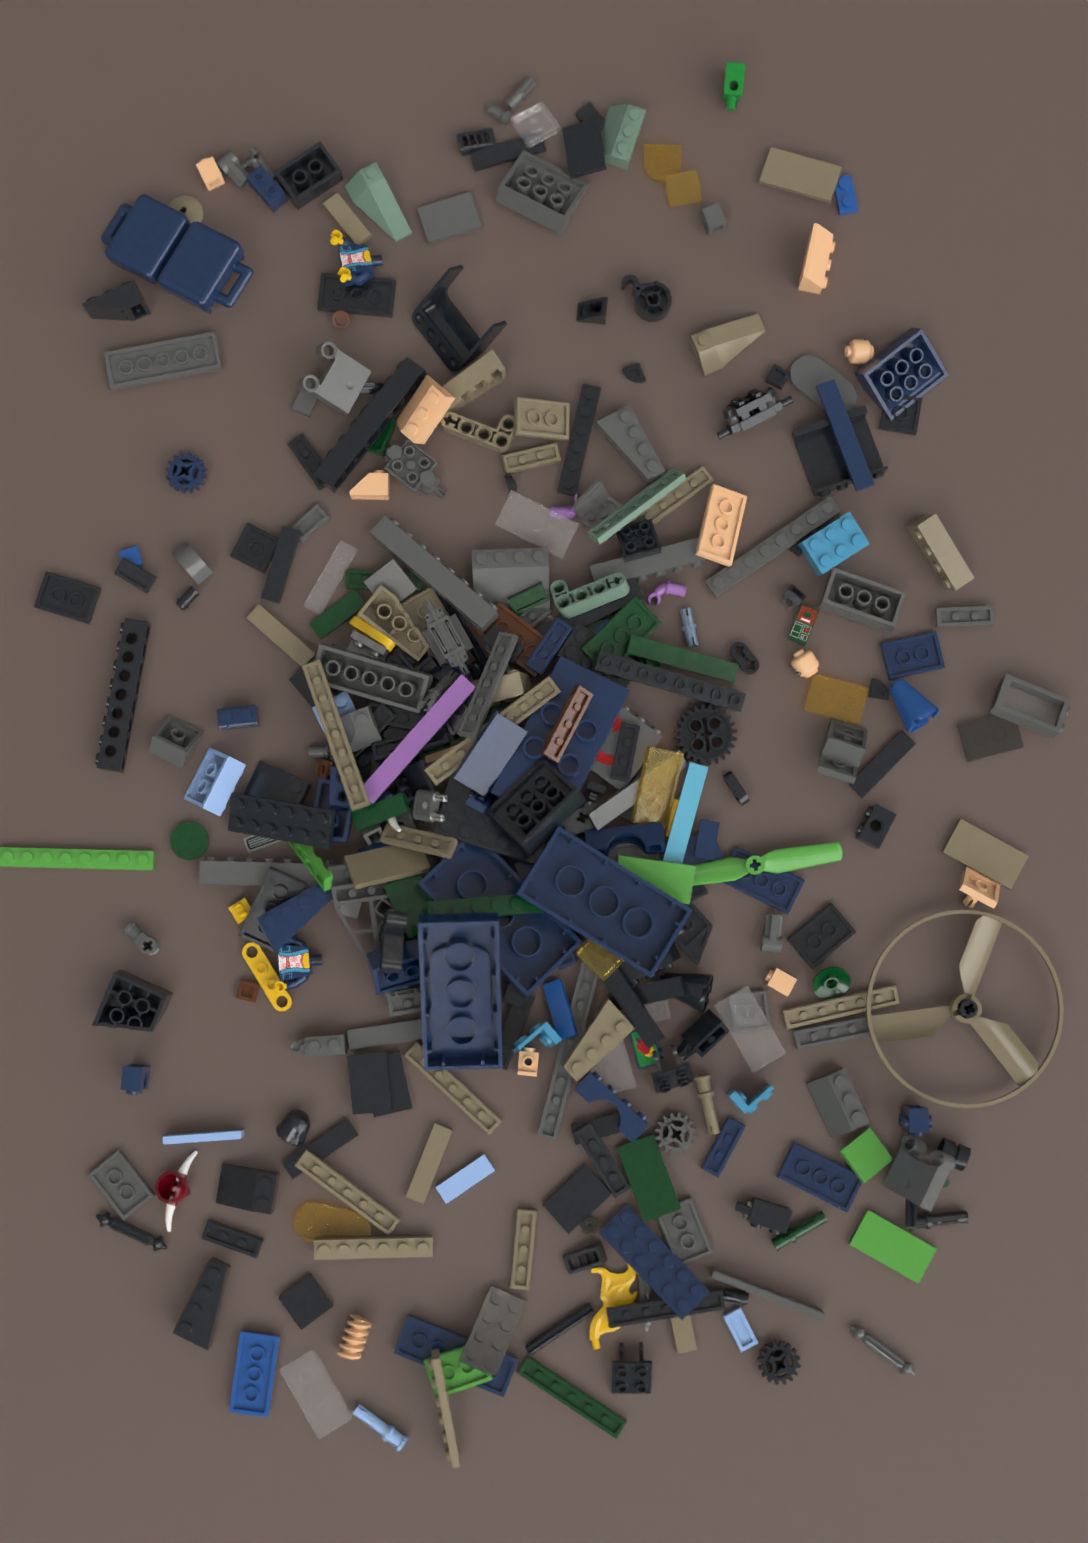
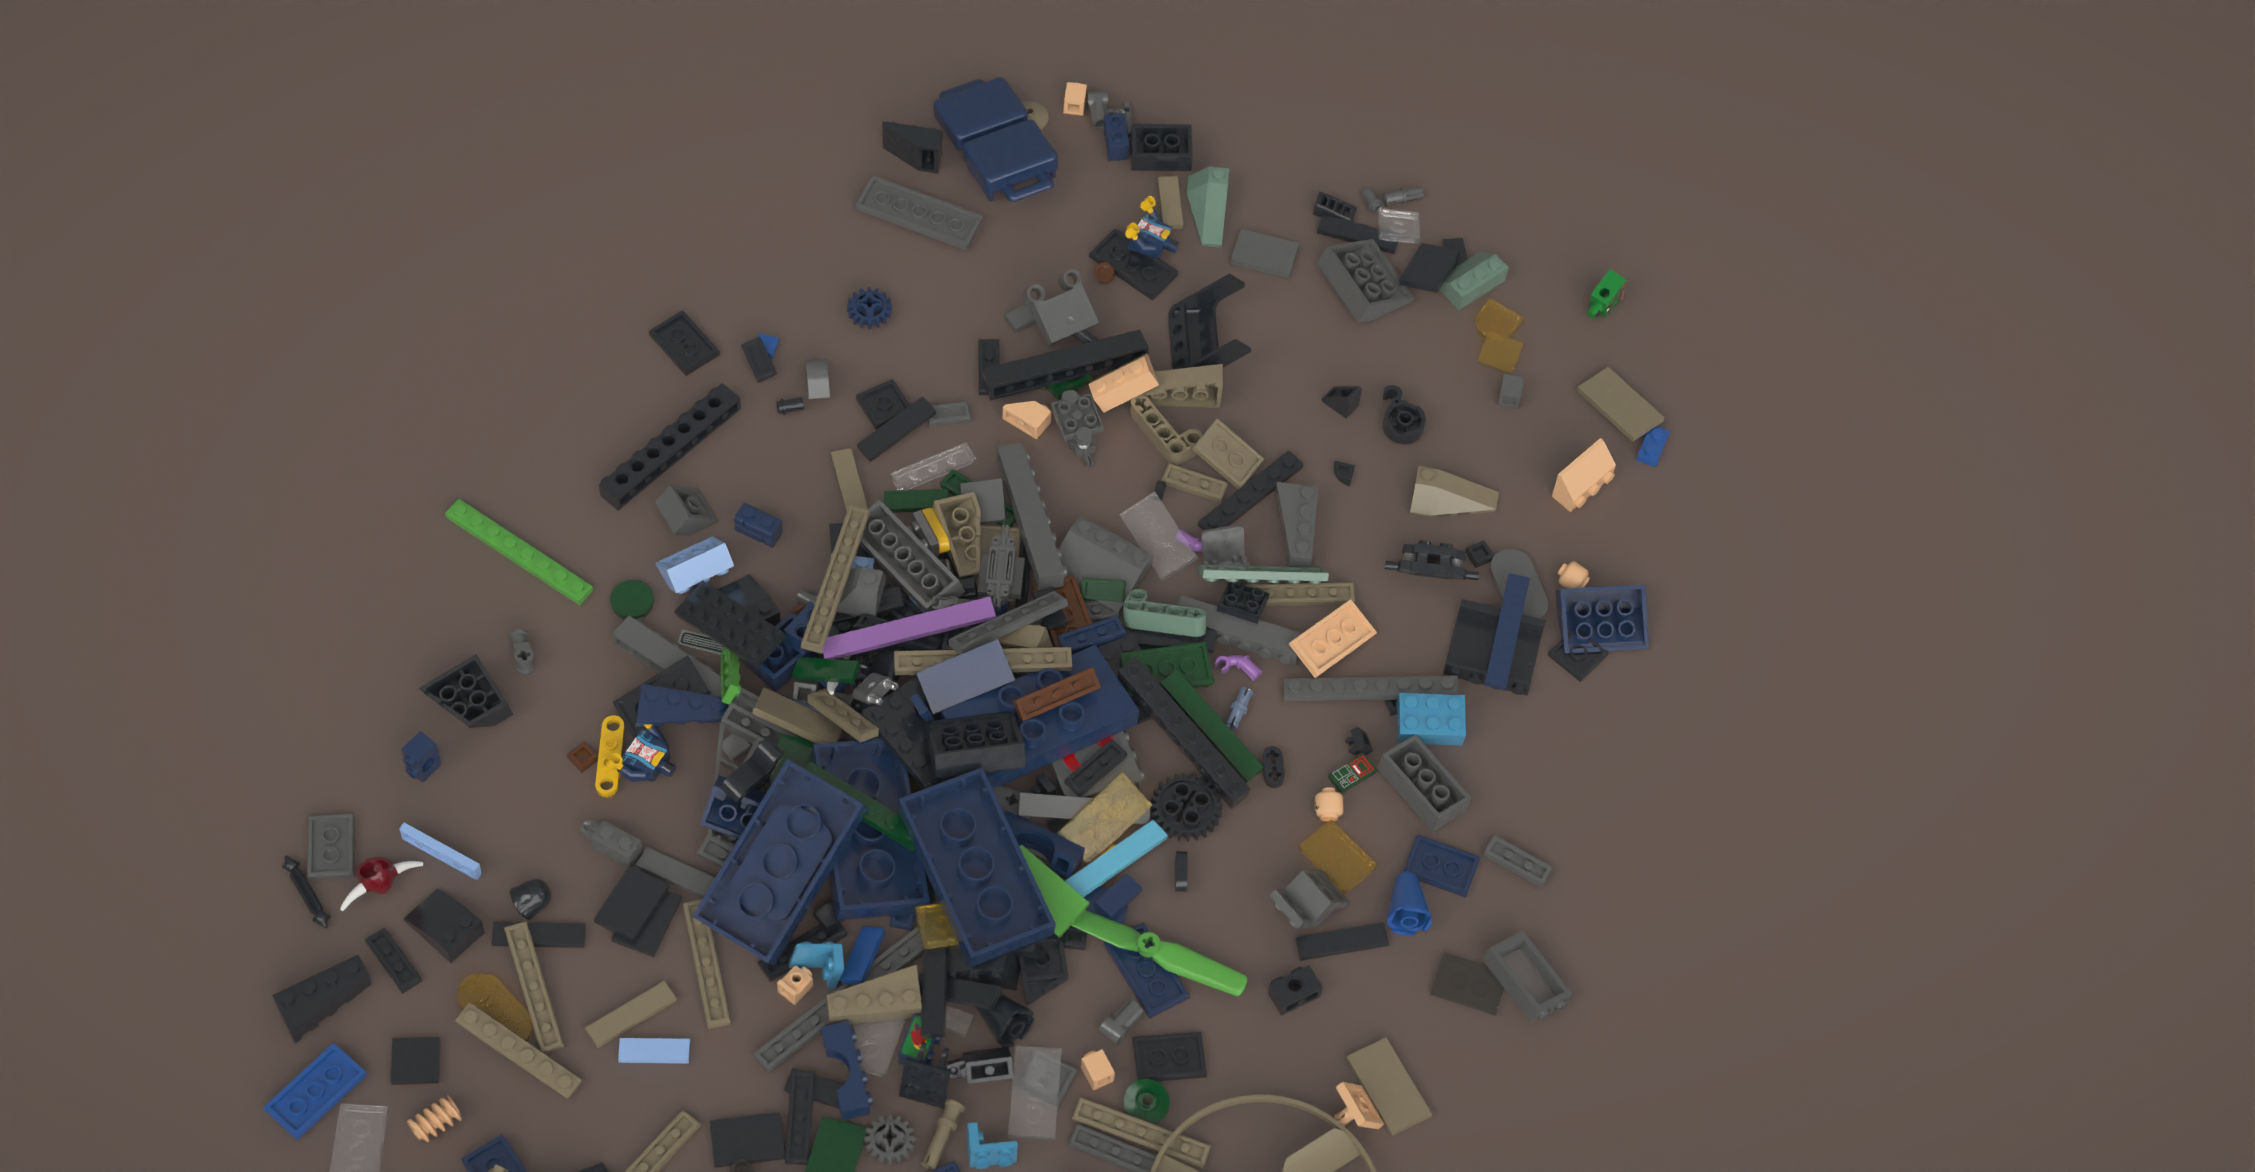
camera: 30 degrees right, 25 degrees down
yellow tile [228,898,251,924] -> none
black tile [869,678,889,700] -> none
dark tan wedge [905,513,974,591] -> none

